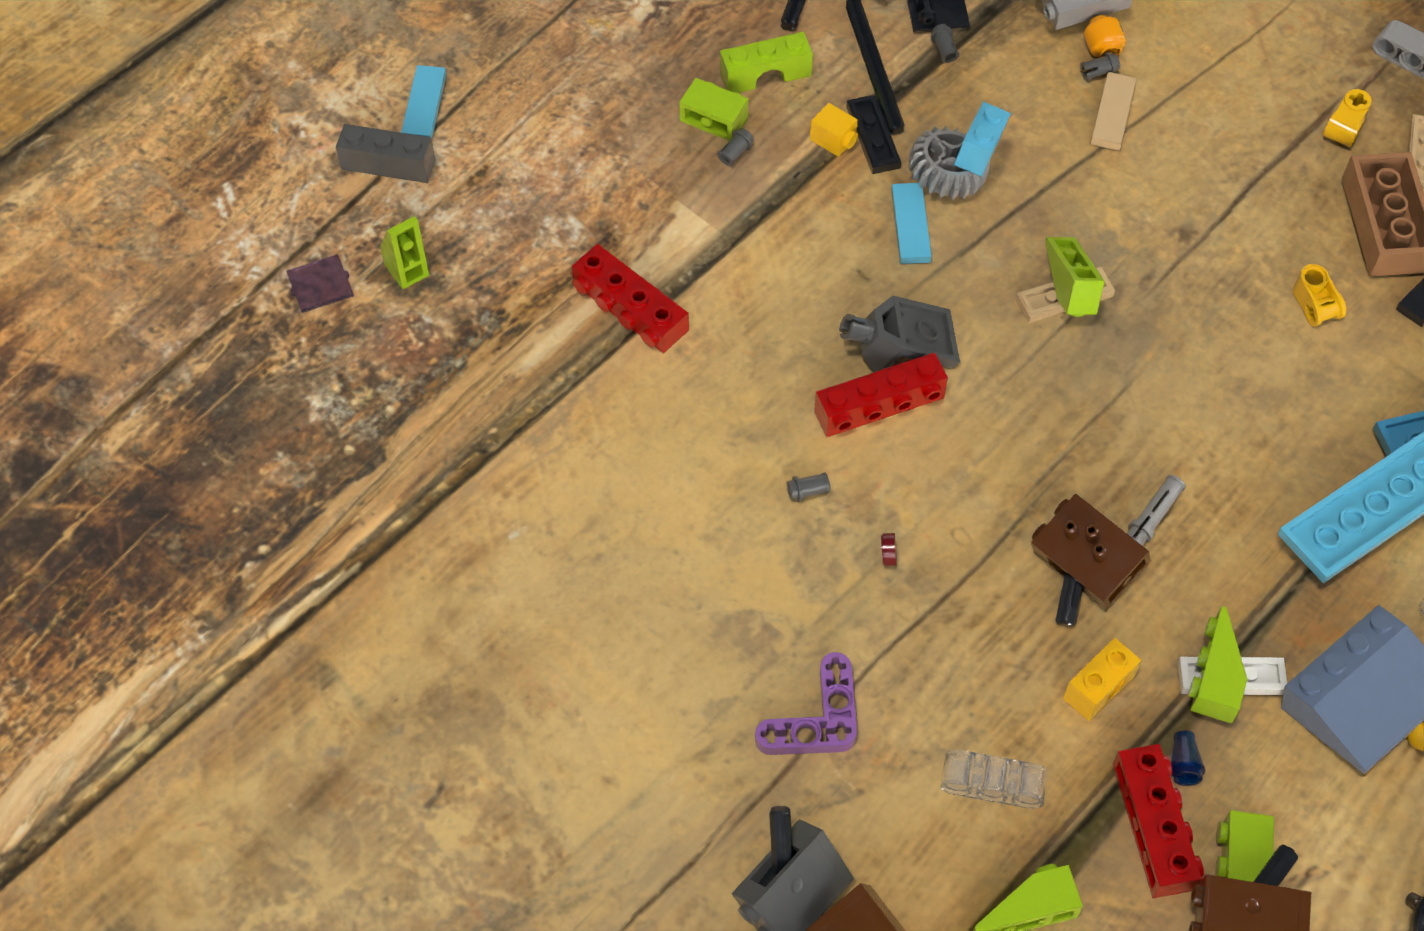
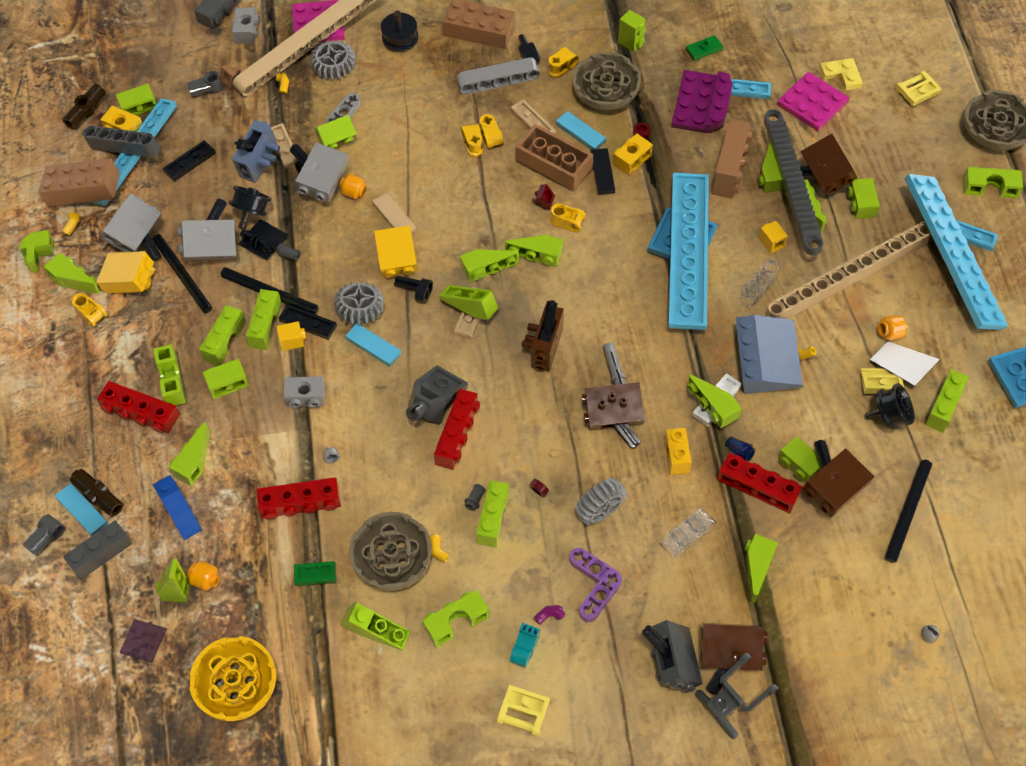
camera: 50 degrees left, 0 degrees up
dark grey pin [717,128,754,166] -> none
medium azure brick [954,101,1011,177] -> none
dark grey pin [1080,52,1120,81] -> none
none -> dark grey piece [23,514,65,556]
none -> dark brown piece [69,468,124,517]
none -> red brick [97,381,180,434]
none -> blue slope [152,475,202,540]
none -> lime arch [153,344,186,405]
none -> lime slope [169,422,210,487]
none -> light orange head [187,561,220,591]
none -> yellow brick [189,636,276,722]
none -> lime arch [246,289,282,350]
none -> light grey brick [284,376,326,408]
none -> green plate [294,561,336,586]
none -> light grey hinge [323,446,340,463]
none -> lime slope [340,602,411,650]
none -> dark tan brick [349,512,432,591]
none -> yellow brick [374,225,418,278]
none -> black piece [394,276,433,303]
none -> lime arch [422,590,490,648]
none -> yellow arm [430,534,449,563]
none -> lime slope [460,249,519,283]
none -> yellow piece [461,123,483,157]
none -> lime arch [476,480,510,548]
none -> light yellow plate [497,685,550,736]
none -> lime slope [505,235,564,267]
none -> teal leg [509,622,540,668]
none -> reddish brown piece [522,300,564,372]
none -> dark red tile [532,184,555,210]
none -> magenta arm [533,605,565,625]
none -> light grey gear [575,478,627,525]

